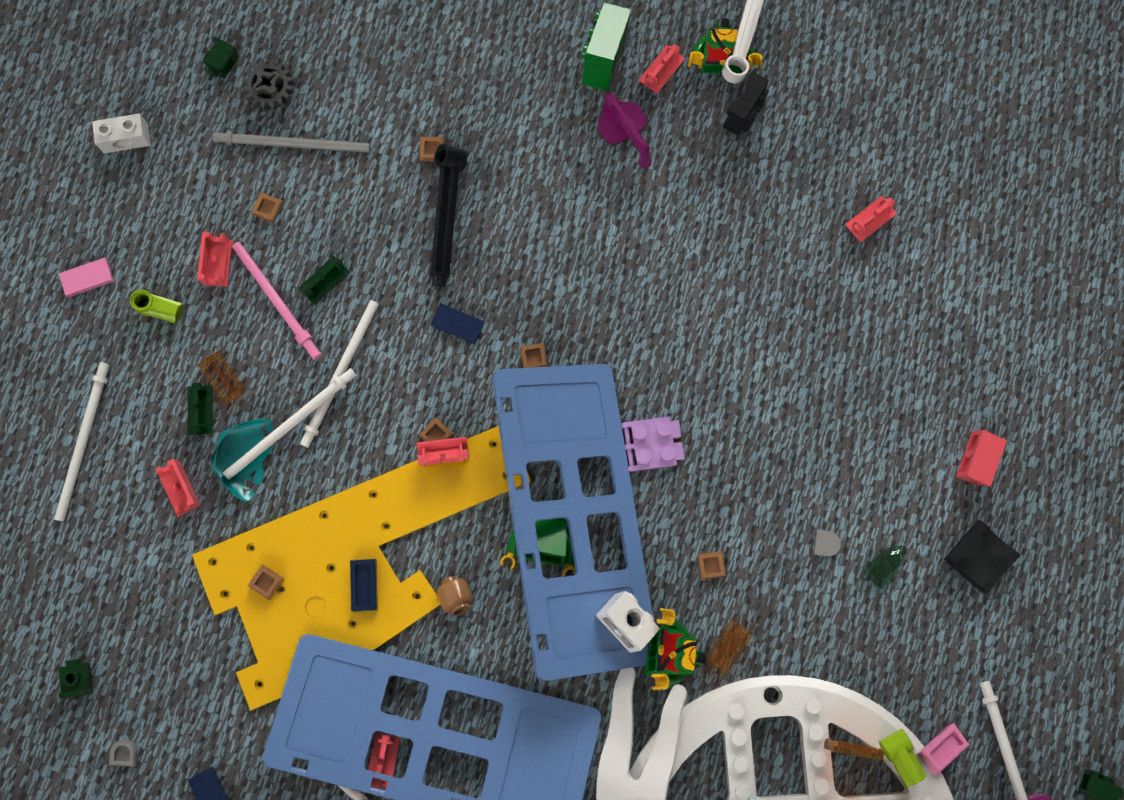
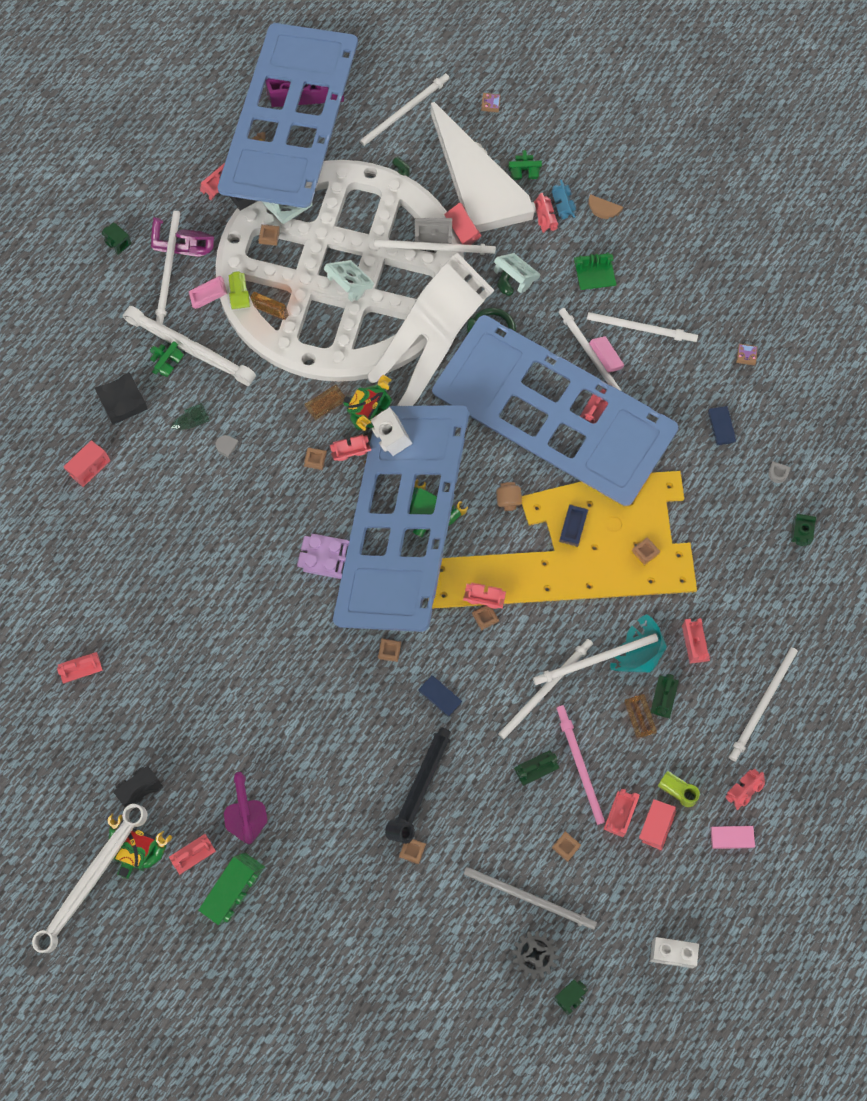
camera: 165 degrees left, 10 degrees down
none -> white piece [123,306,256,386]
none -> green hips [150,341,184,377]
none -> coral hinge [330,434,372,461]
none -> coral hinge [639,799,676,851]
none -> coral hinge [726,769,765,810]

